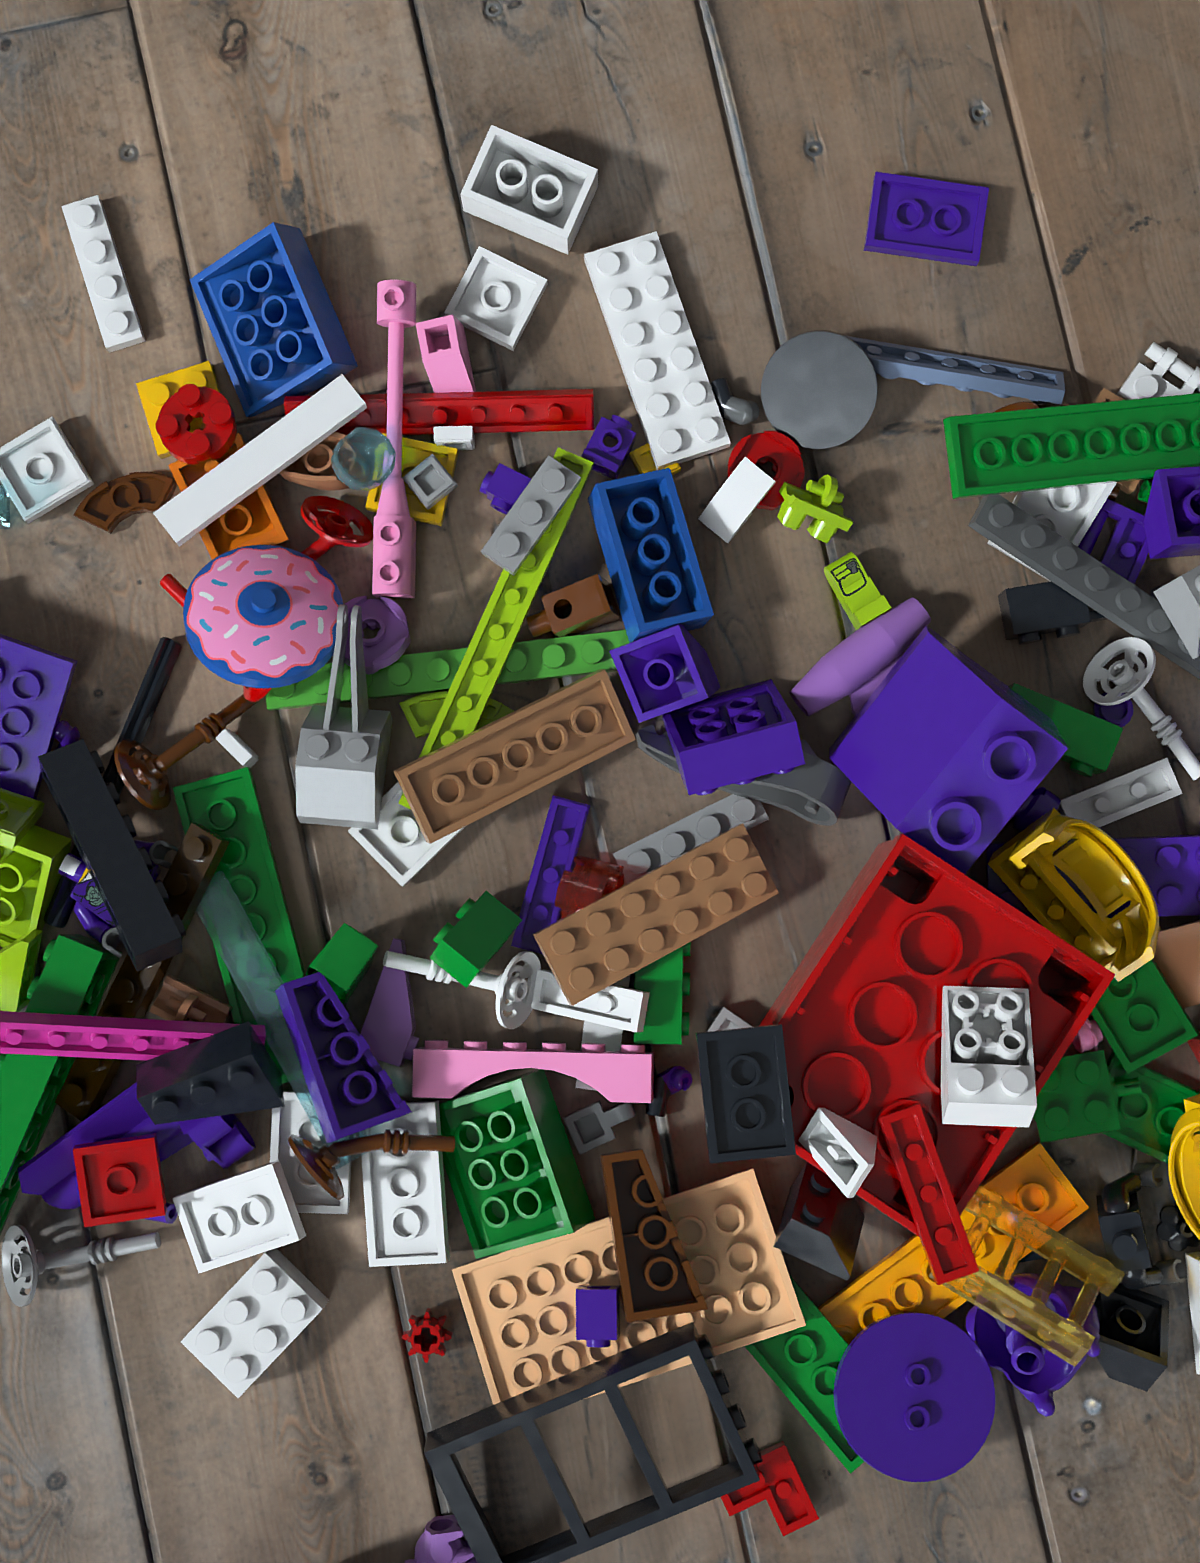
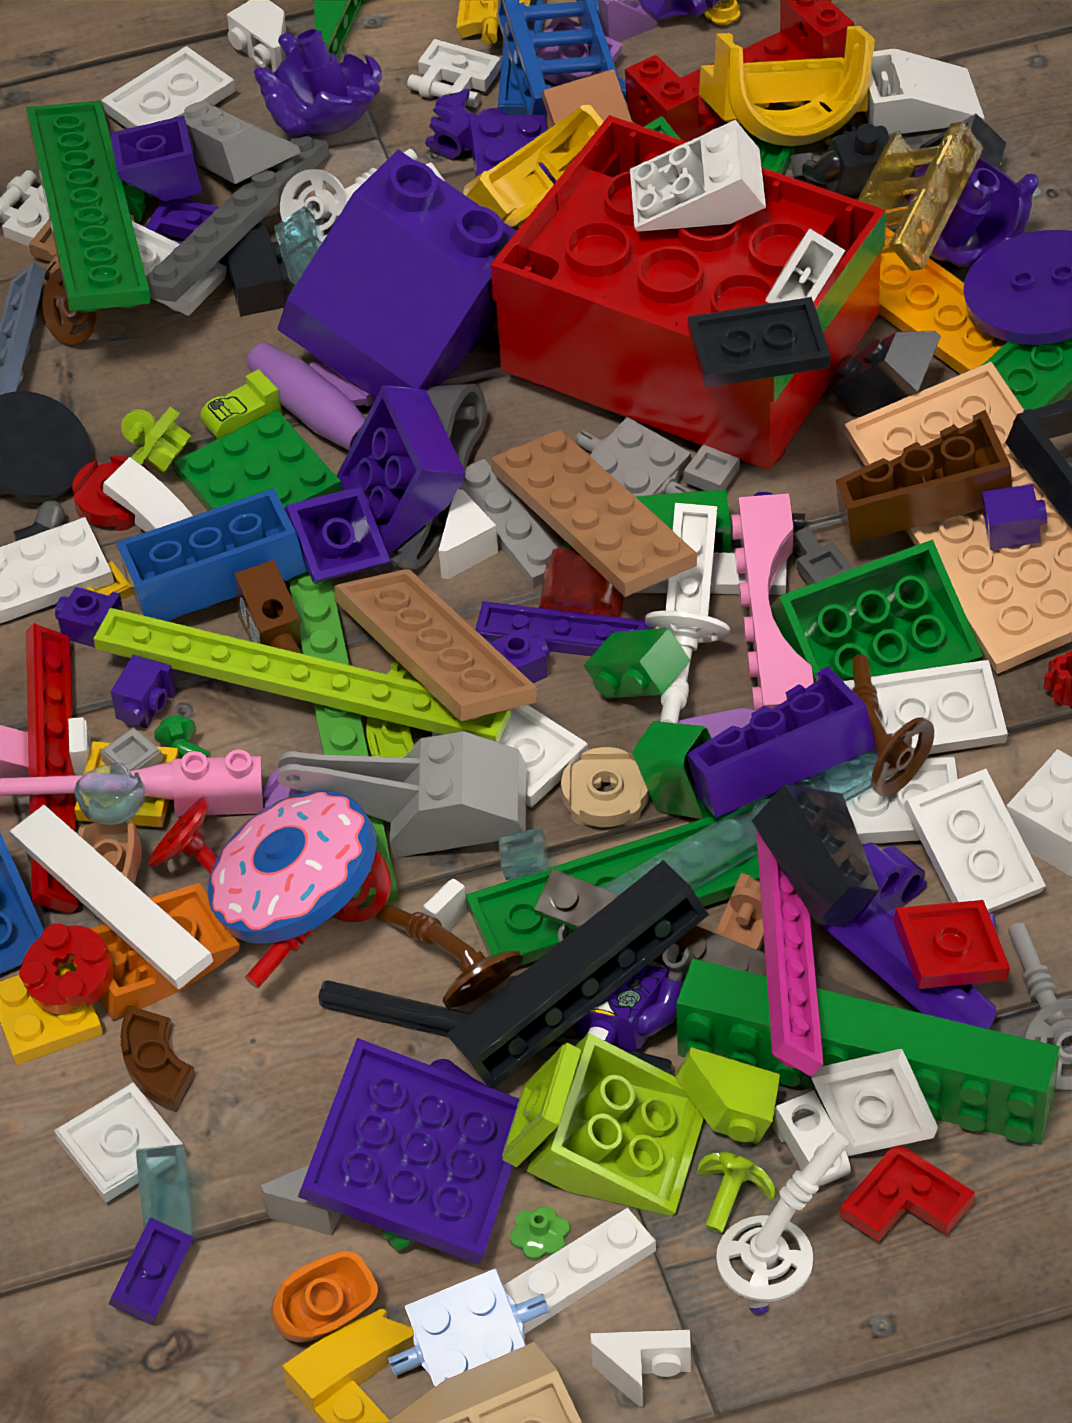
camera: 90 degrees left, 35 degrees down
light grey plate [481,455,581,576] -> none
red plate [878,1104,979,1285] -> none
none -> green plate [154,715,211,758]
none -> green plate [173,410,342,511]
none -> clear light blue slope [274,206,322,285]
none -> white slope [439,490,498,579]
none -> dark purple brick [485,627,550,683]
none -> clear light blue tile [499,827,549,880]
none -> tan plate [561,747,649,827]
none -> light grey plate [575,417,694,496]

